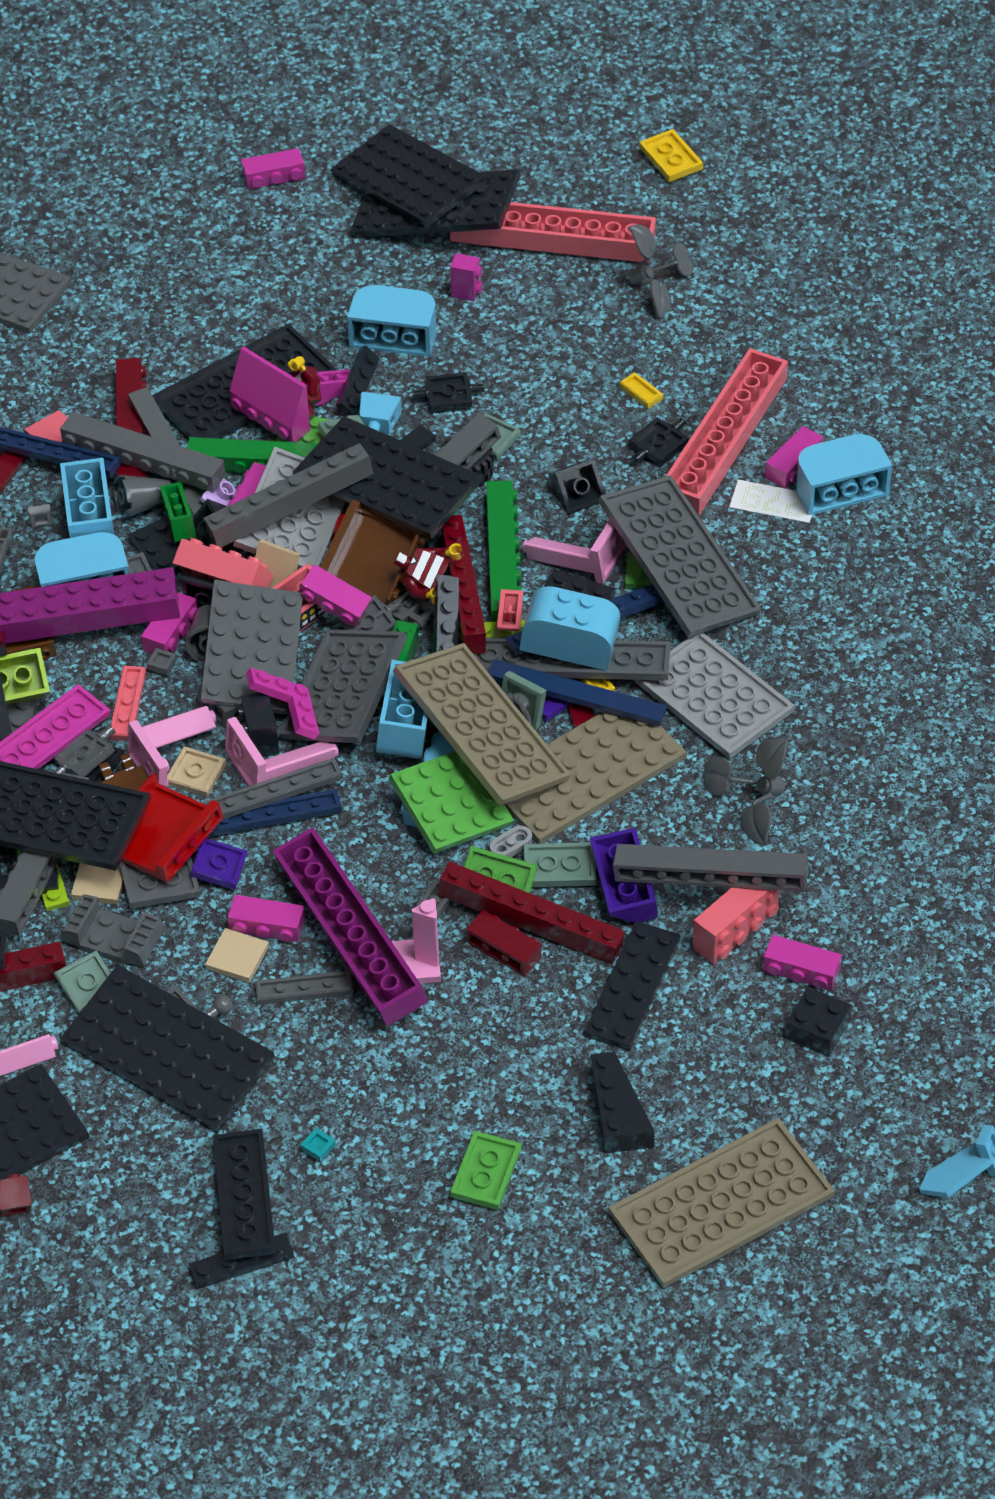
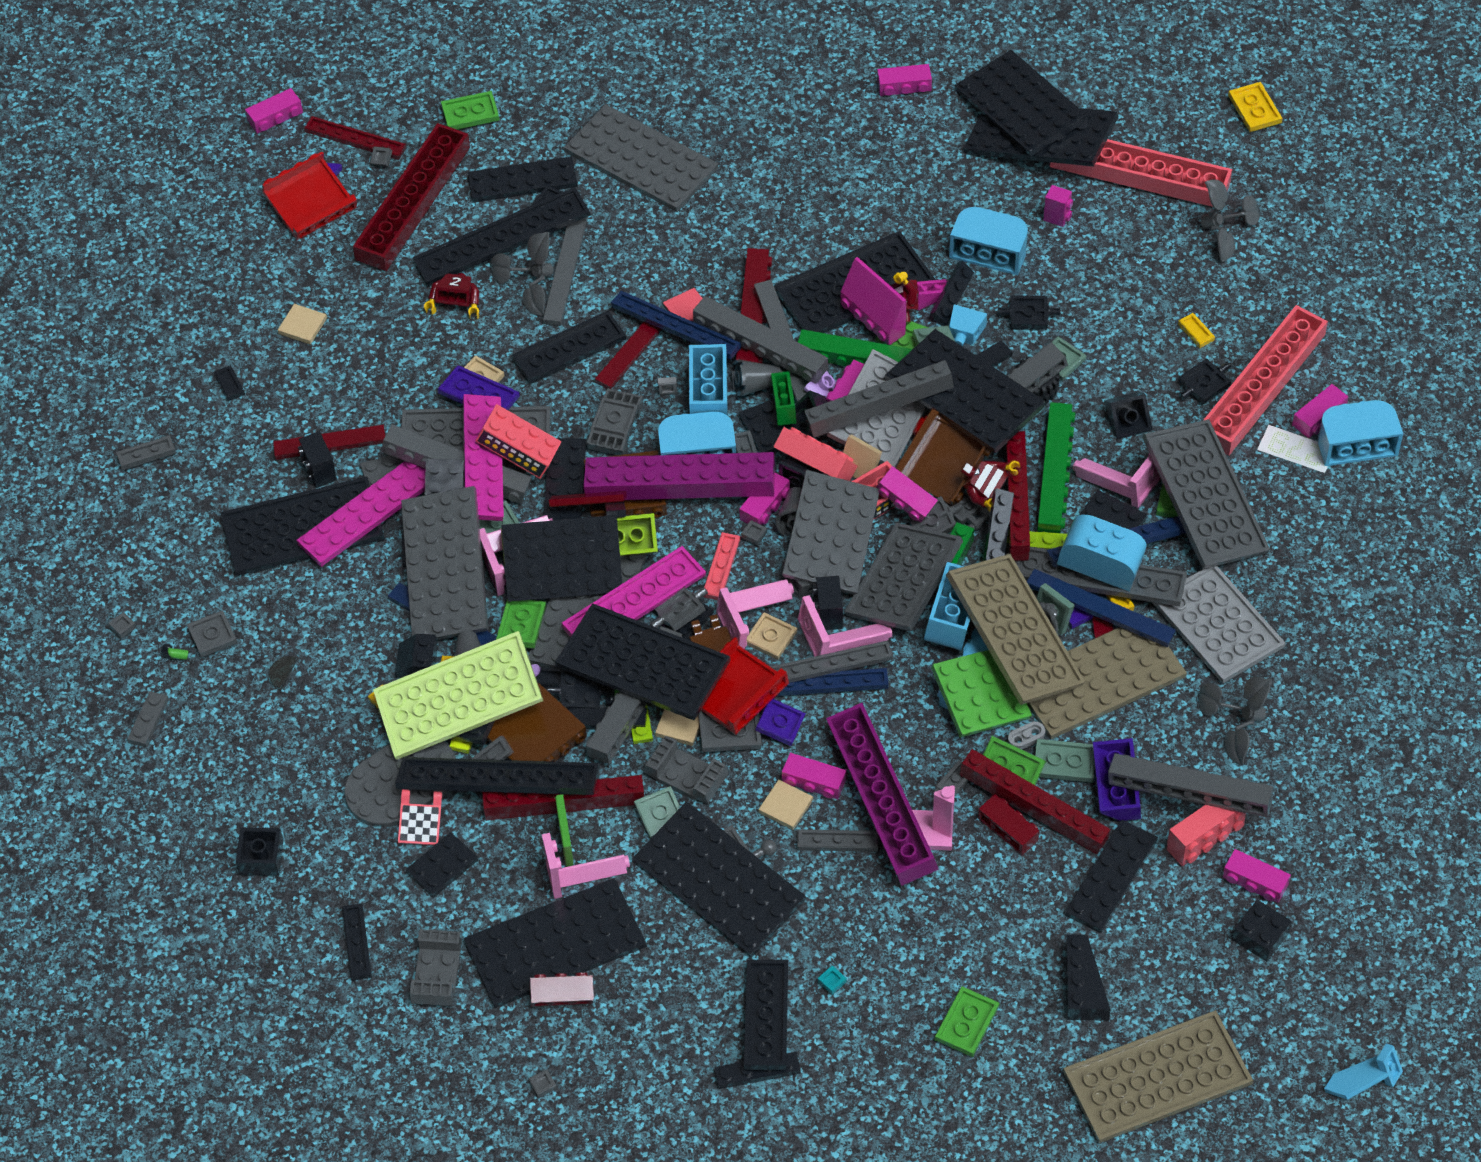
camera: 10 degrees right, 5 degrees up
dark pink plate [246,667,320,740] -> none
coral slope [497,589,523,631] -> none

